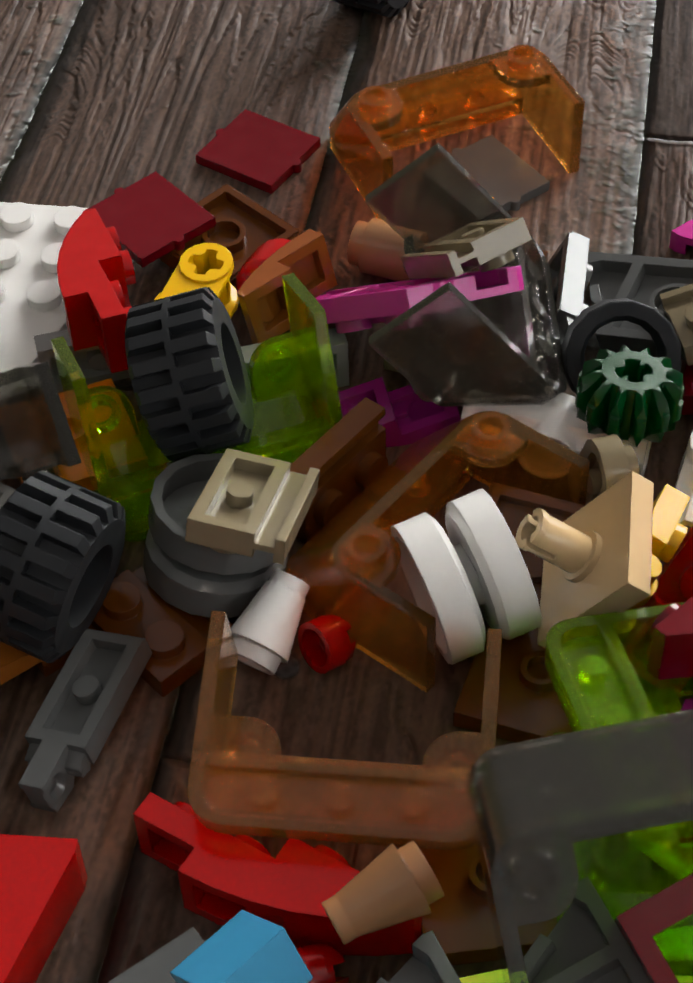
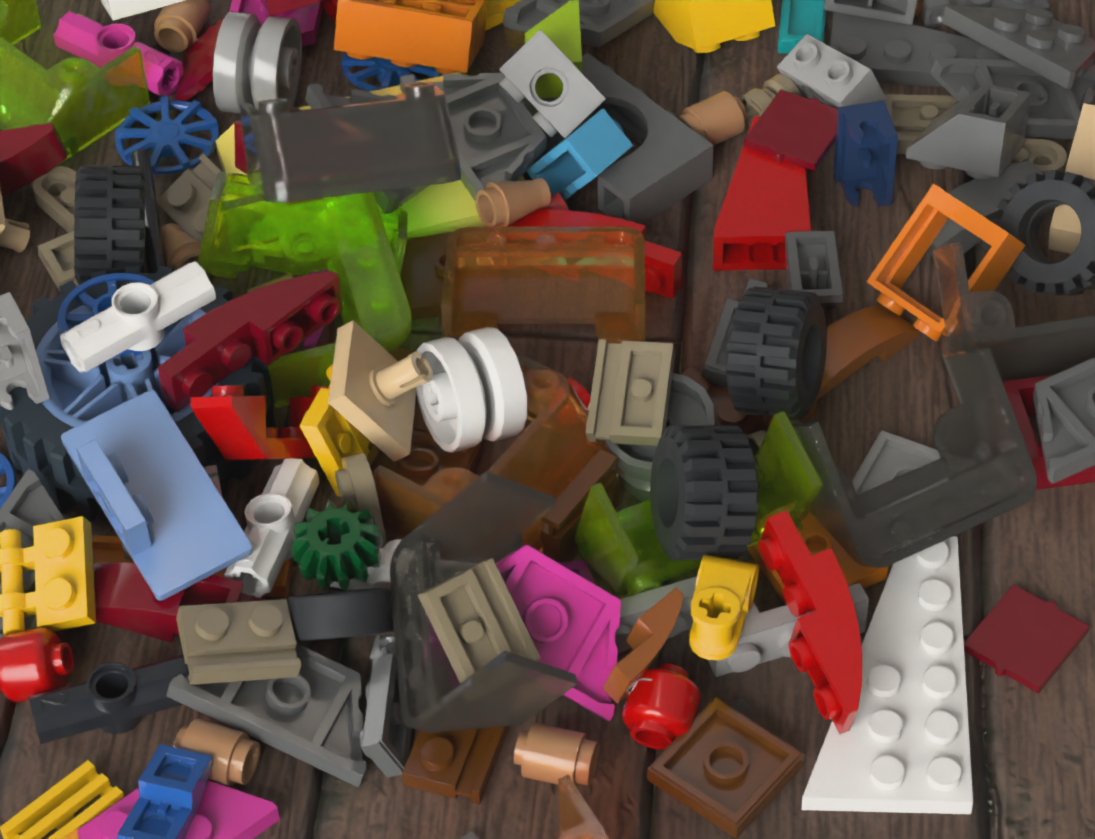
camera: 175 degrees right, 0 degrees up
dark red piece [83,171,216,268] -> none

